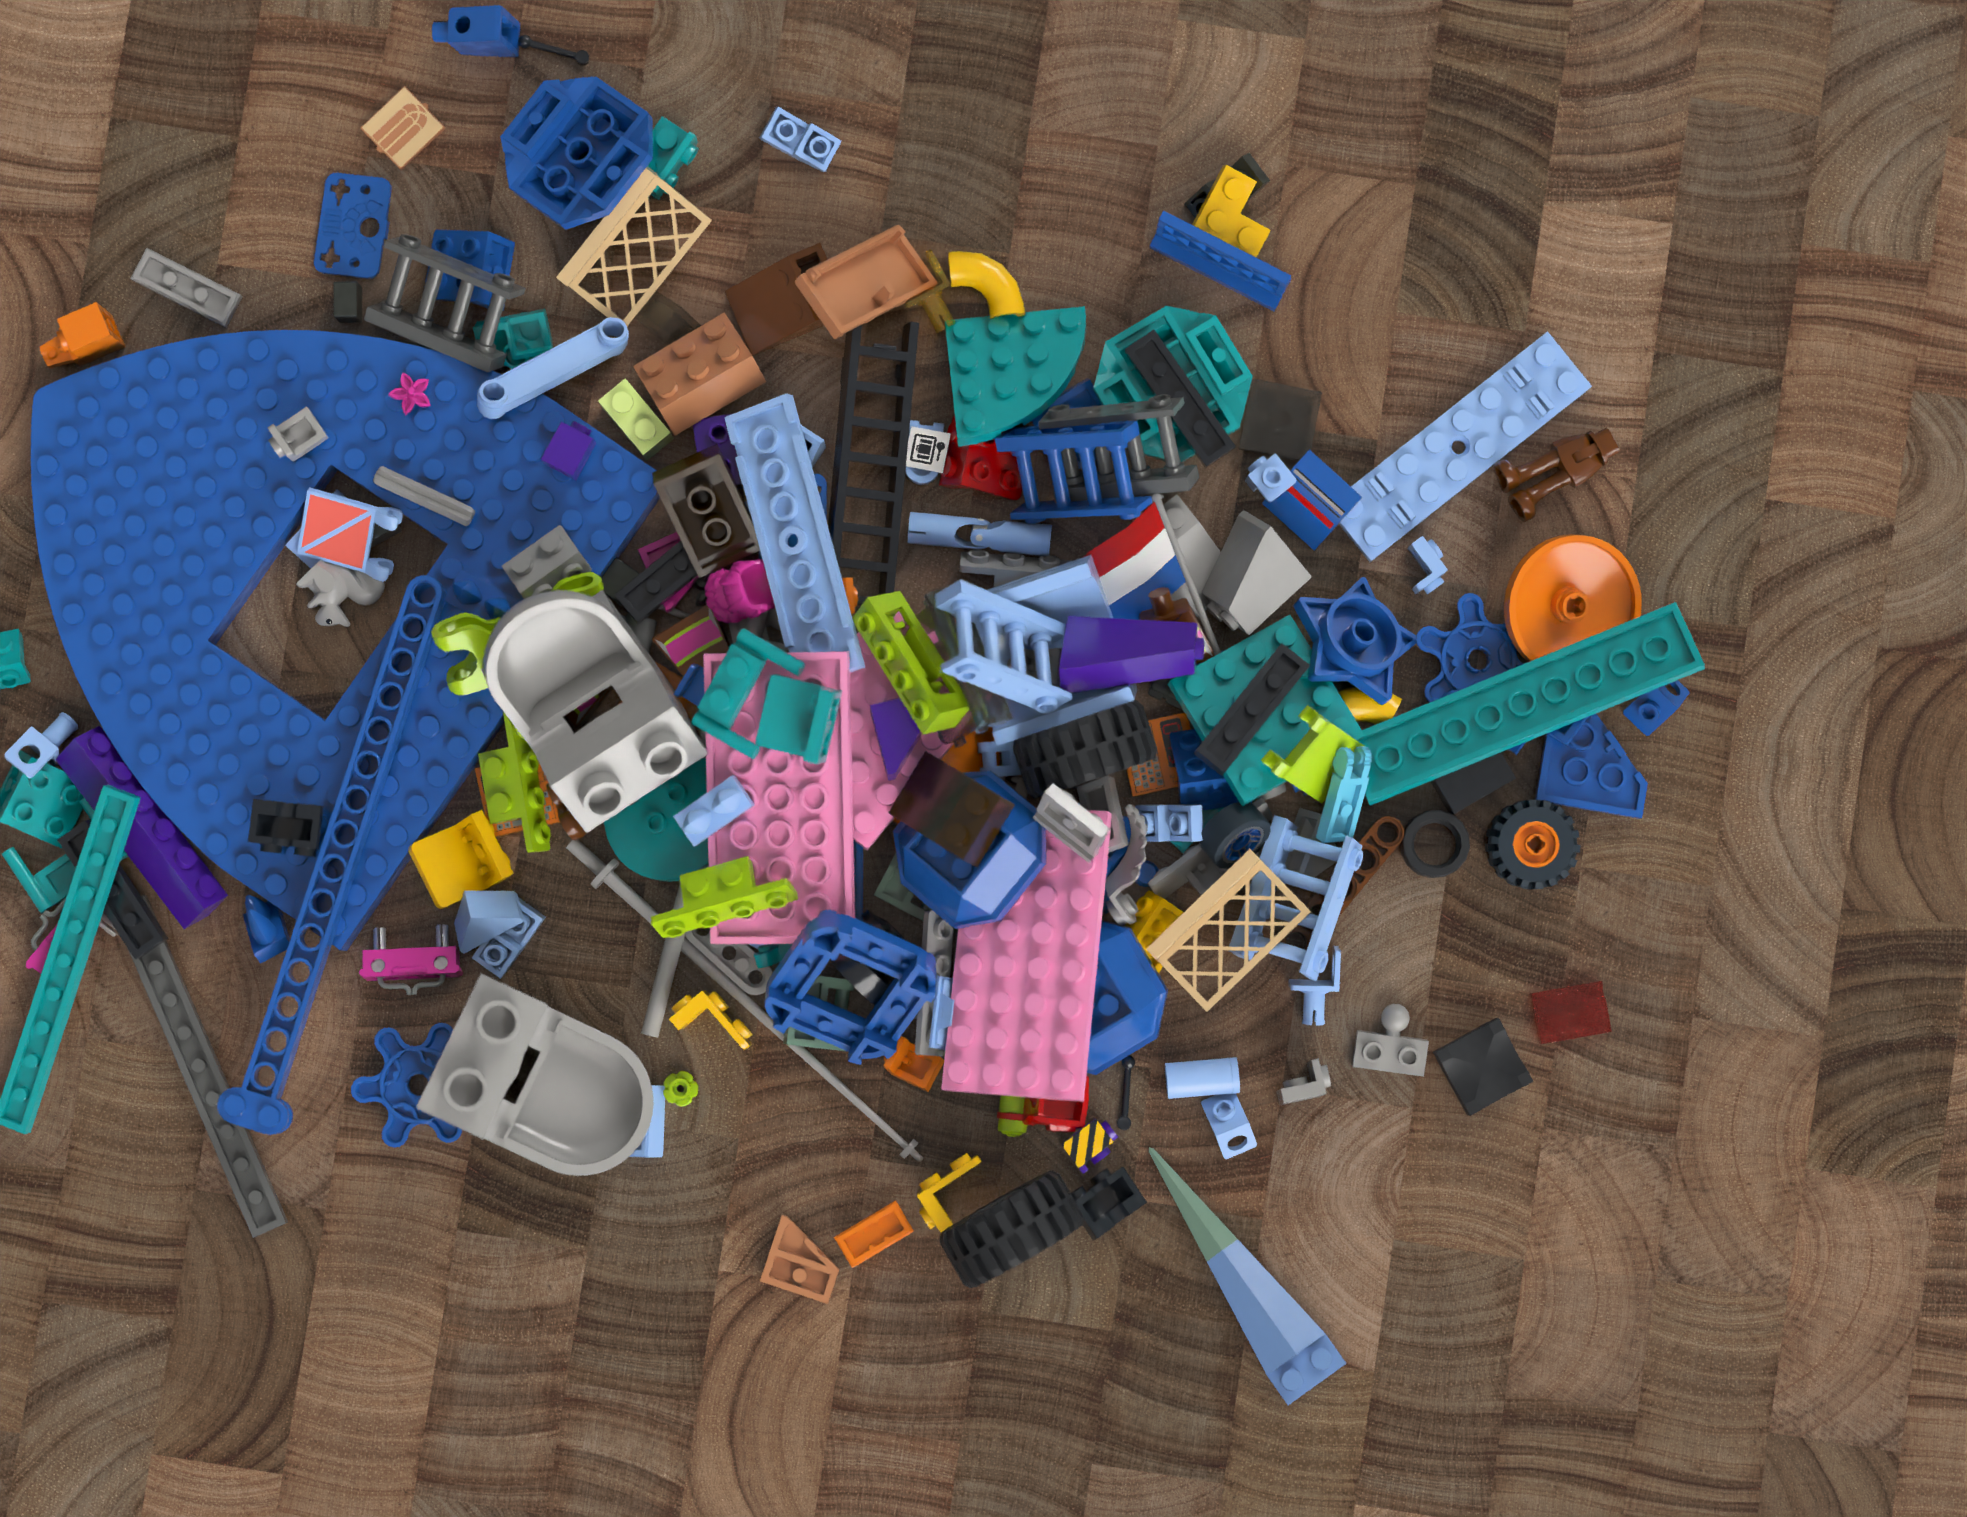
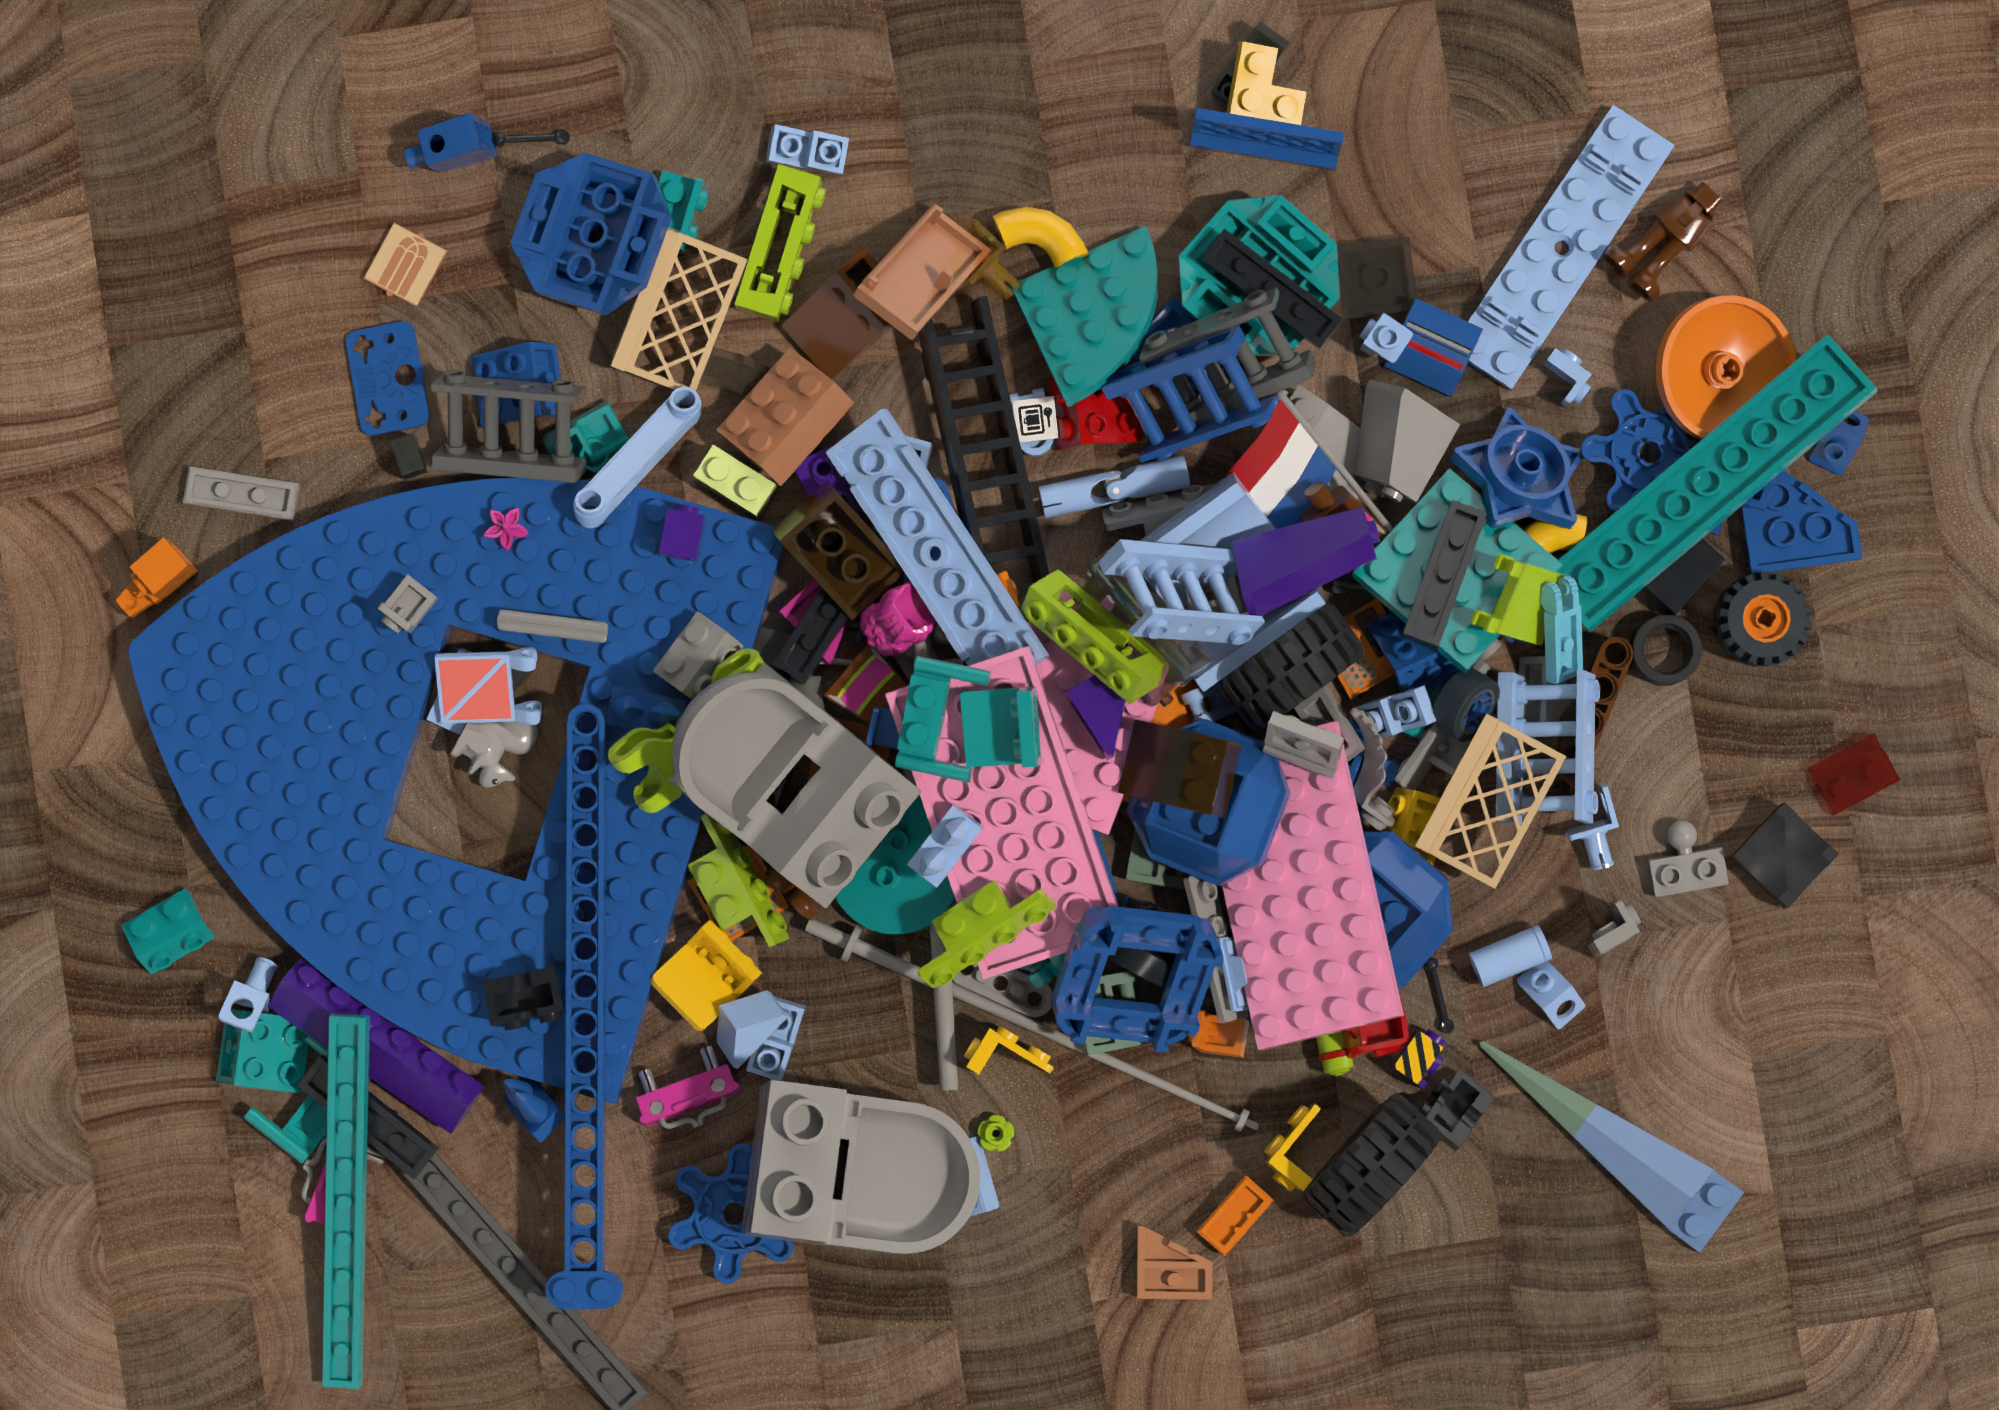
camera: 15 degrees left, 0 degrees up
none -> lime brick [735,164,827,323]

